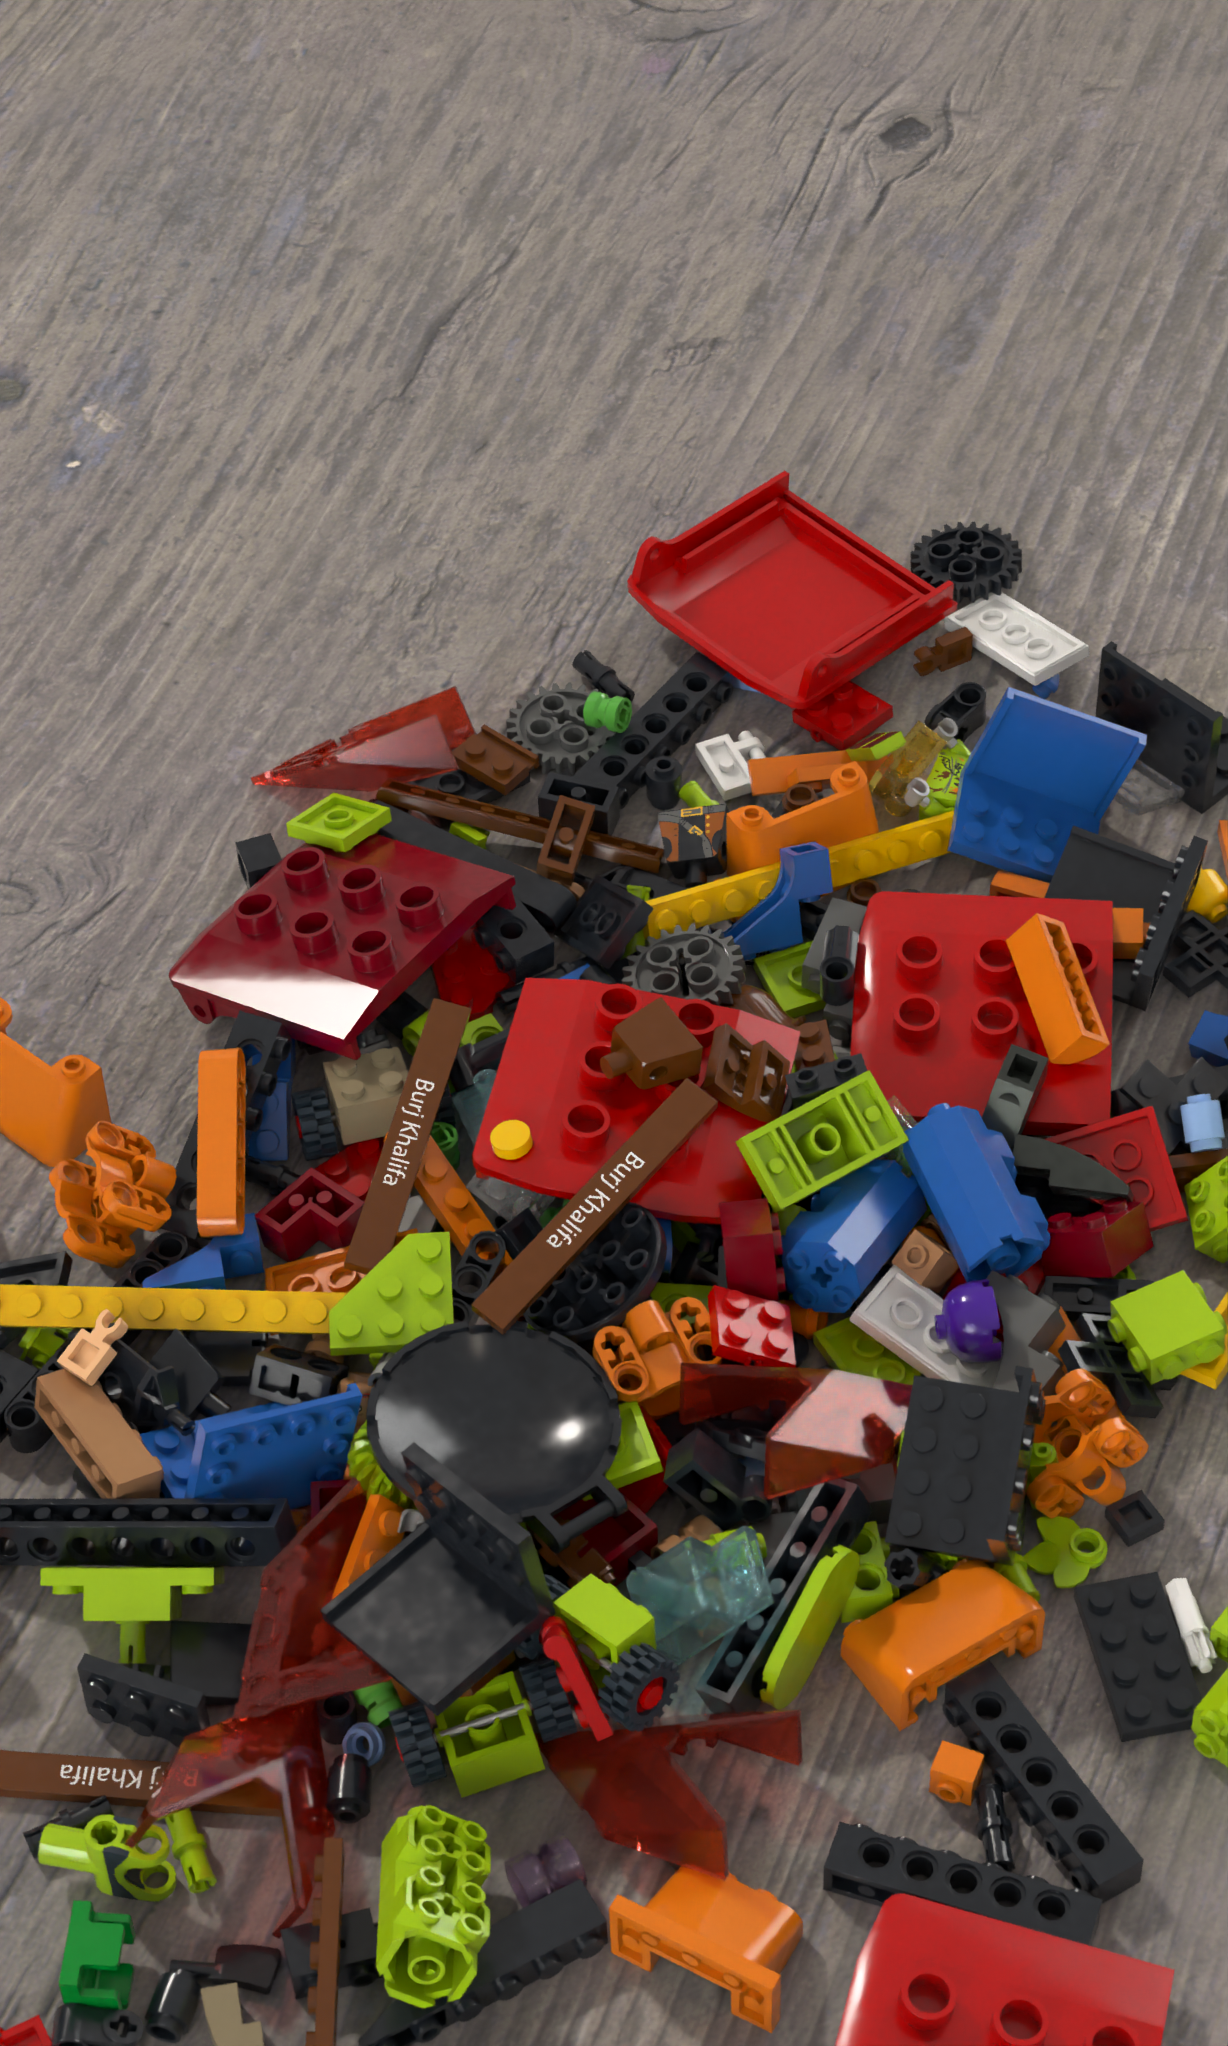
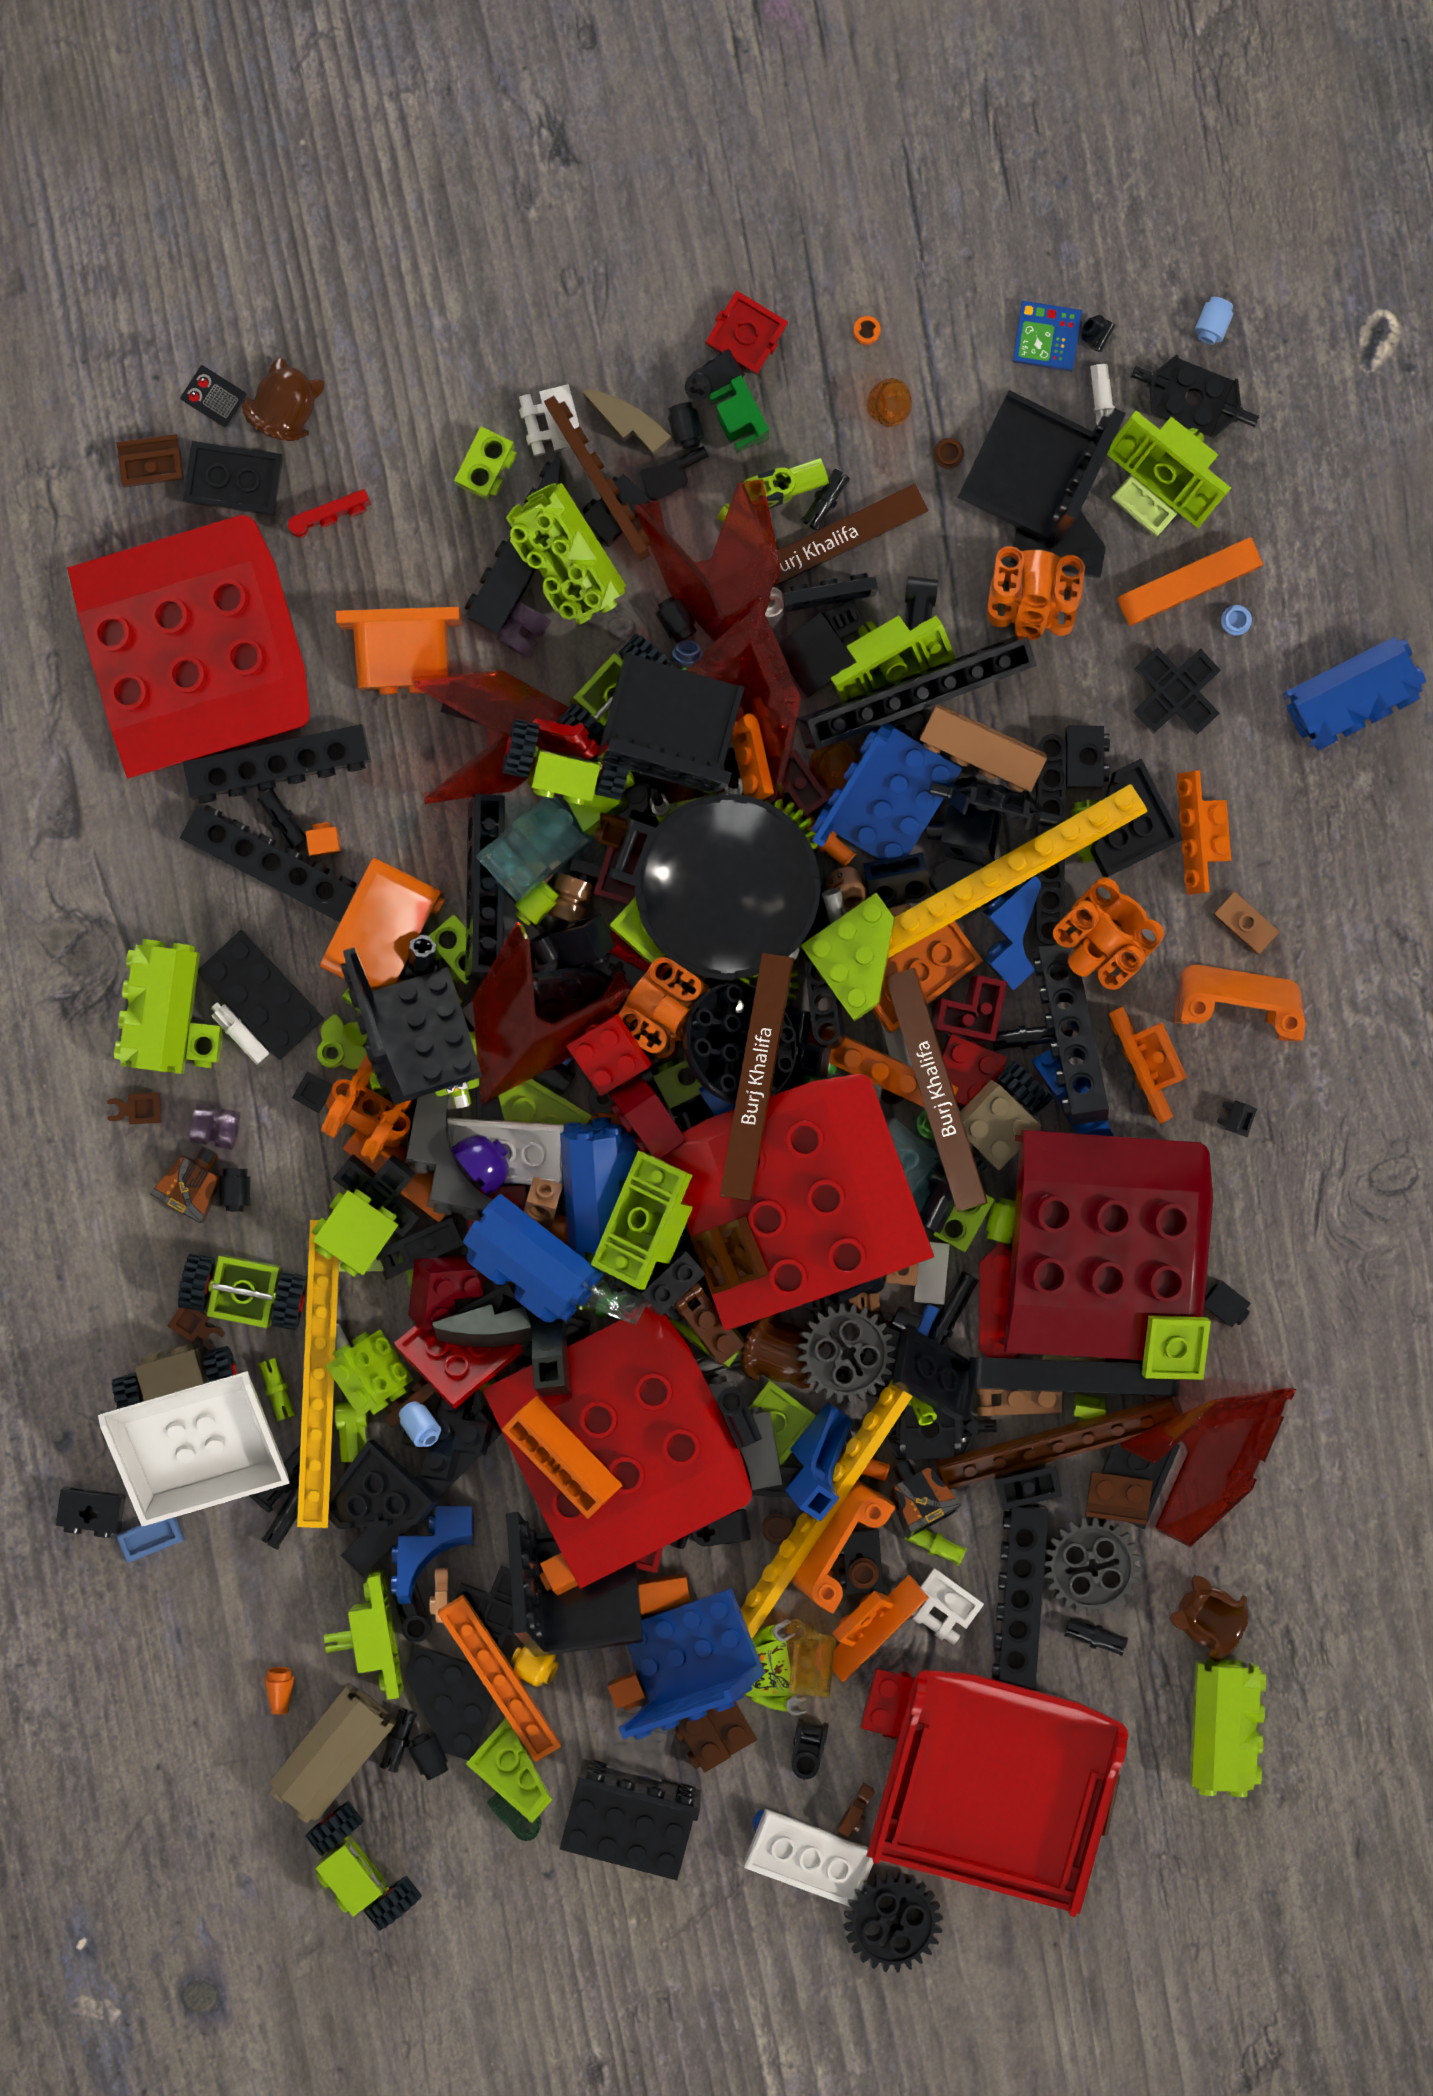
camera: 150 degrees right, 40 degrees up
light nougat plate [57,1309,128,1386] -> none
orange beam [197,1048,246,1238] -> none
black brick [473,893,554,984] -> none
yellow tile [490,1120,533,1160] -> none
reddish brown brick [536,795,595,886] -> none
bright green wheel [583,691,632,733] -> none
reddish brown torso [600,997,703,1090] -> none
black brick [646,756,682,810] -> none
lime tile [760,1545,860,1709] -> none
lime tile [846,731,906,762] -> none
none -> orange plate [607,1671,645,1711]
none -> black piece [904,576,938,631]
none -> orange bracket [1109,1006,1187,1124]
none -> reddish brown hair [1169,1575,1248,1662]
none -> lime brick [1189,1659,1266,1797]
none -> black tile [1217,1100,1257,1137]

